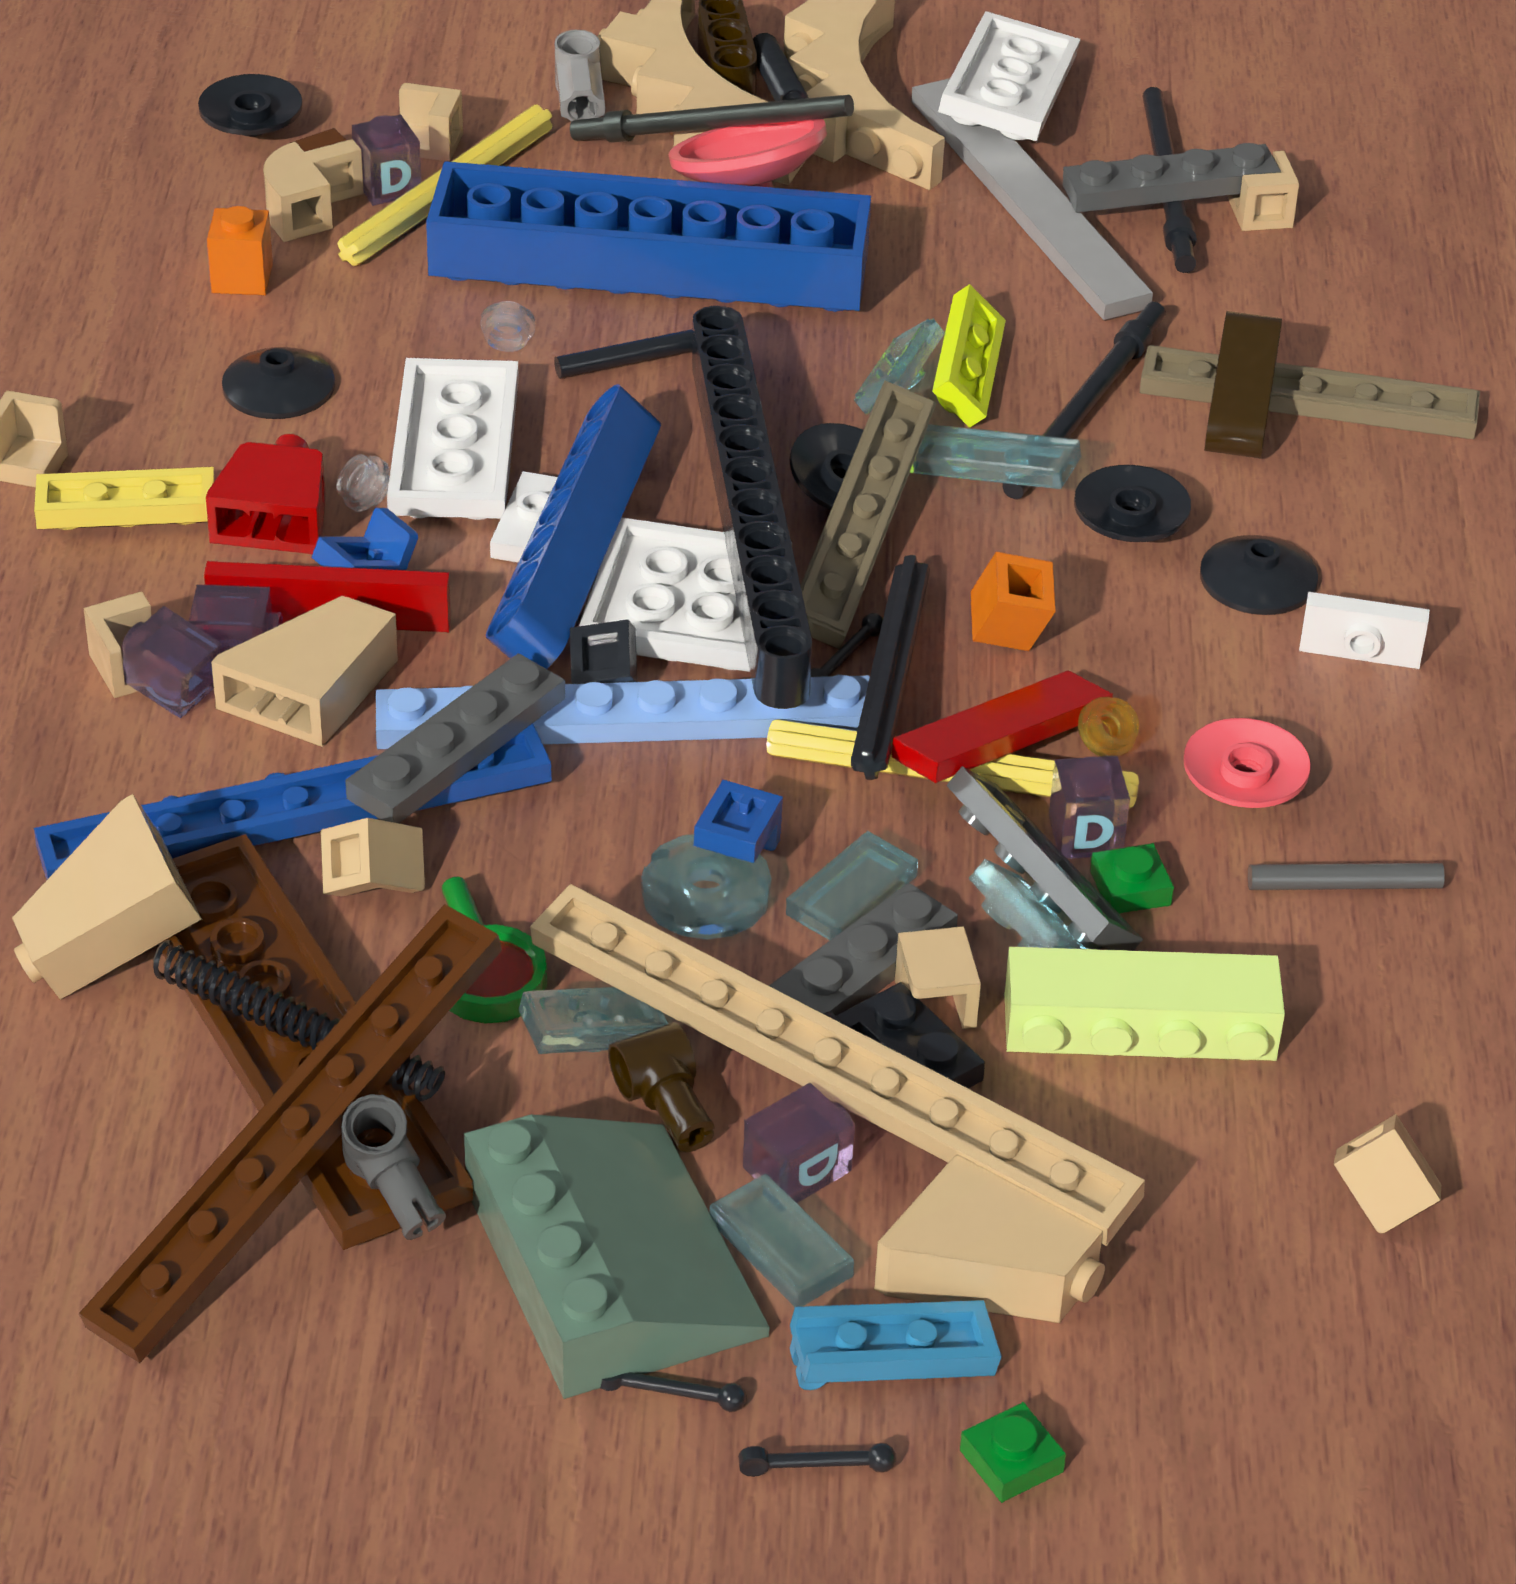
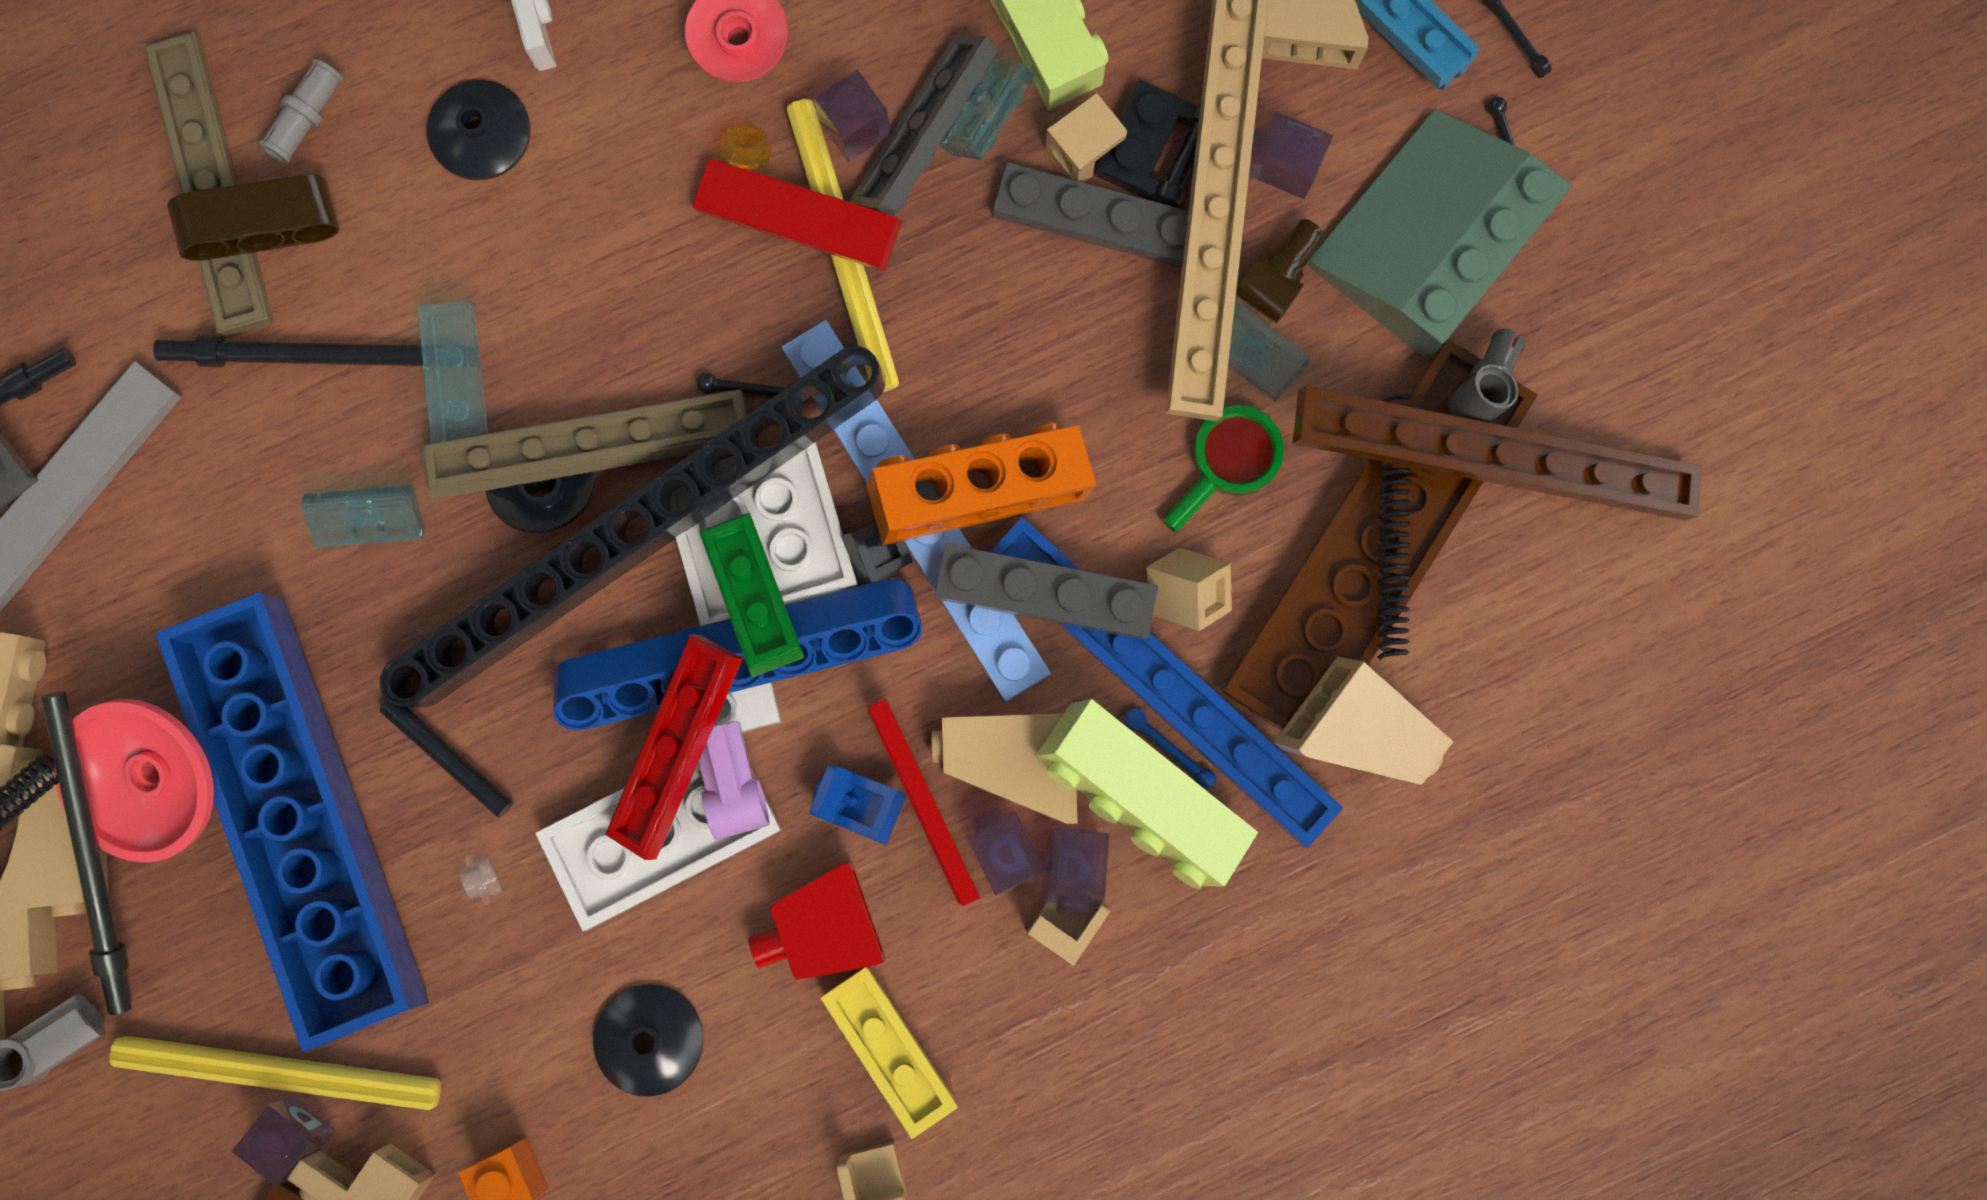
camera: 120 degrees left, 40 degrees up
clear plate [336,454,390,512] -> none
tan panel [391,83,463,162] -> none
clear light blue tile [641,834,772,939] -> none
blue bracket [693,780,783,863] -> none
clear light blue tile [710,1173,855,1307] -> none
clear light blue tile [786,831,918,941] -> none
black axle [851,555,930,780] -> none
neon yellow plate [932,284,1006,428] -> none
orange brick [971,552,1056,651] -> none
black dish [1074,465,1191,542] -> none
green plate [1090,843,1174,914] -> none
none -> light grey pin [257,59,343,164]
none -> red tile [605,634,743,860]
none -> green tile [699,512,805,678]
none -> lavender piece [699,722,770,840]
none -> orange brick [866,423,1096,545]
none -> yellowish green brick [1035,699,1258,889]

